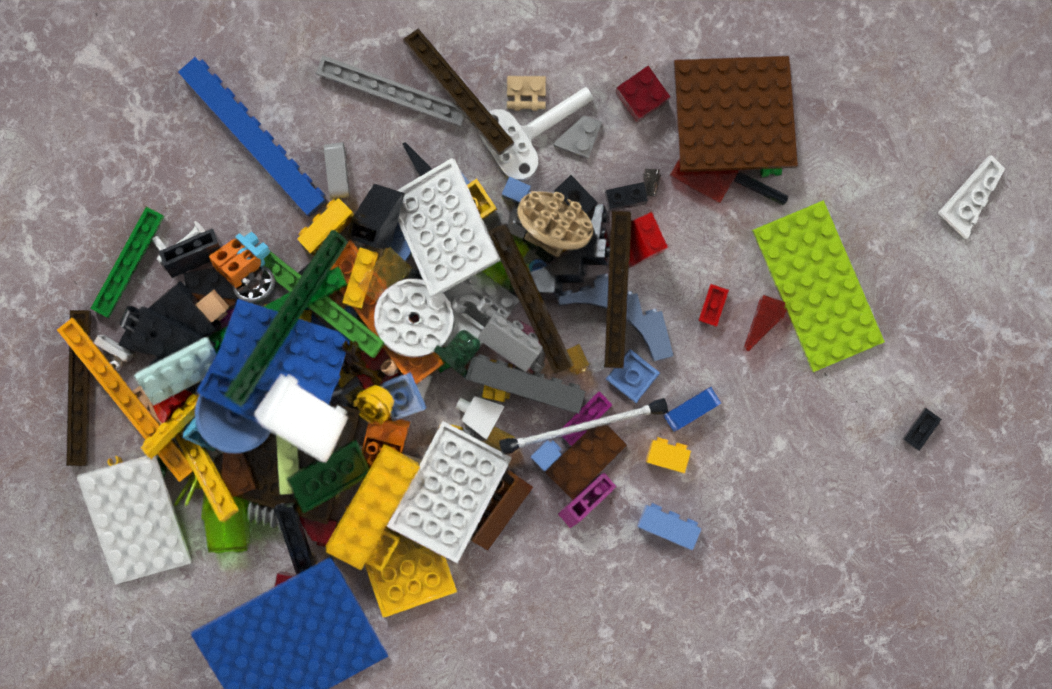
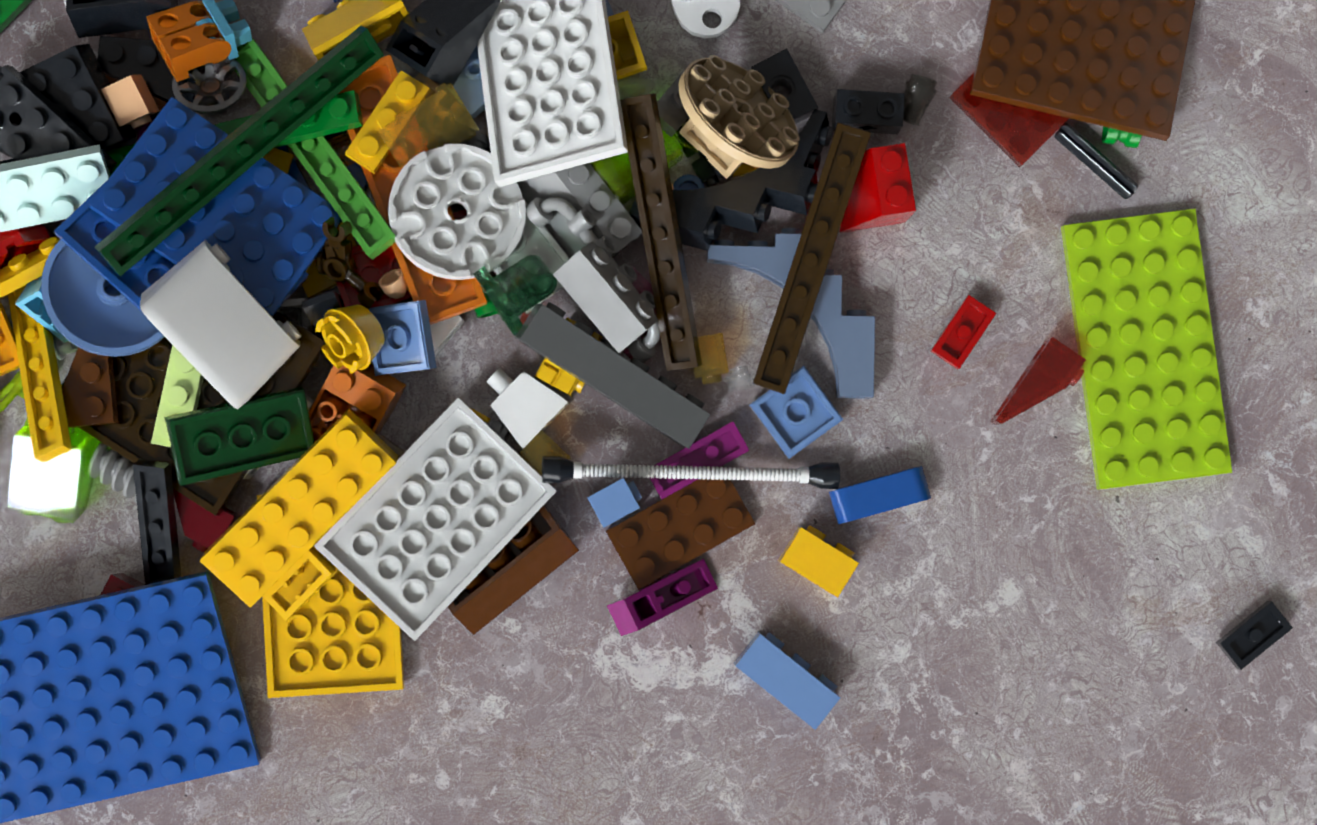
camera: 15 degrees right, 0 degrees up
medium blue brick [502,177,531,203] -> none

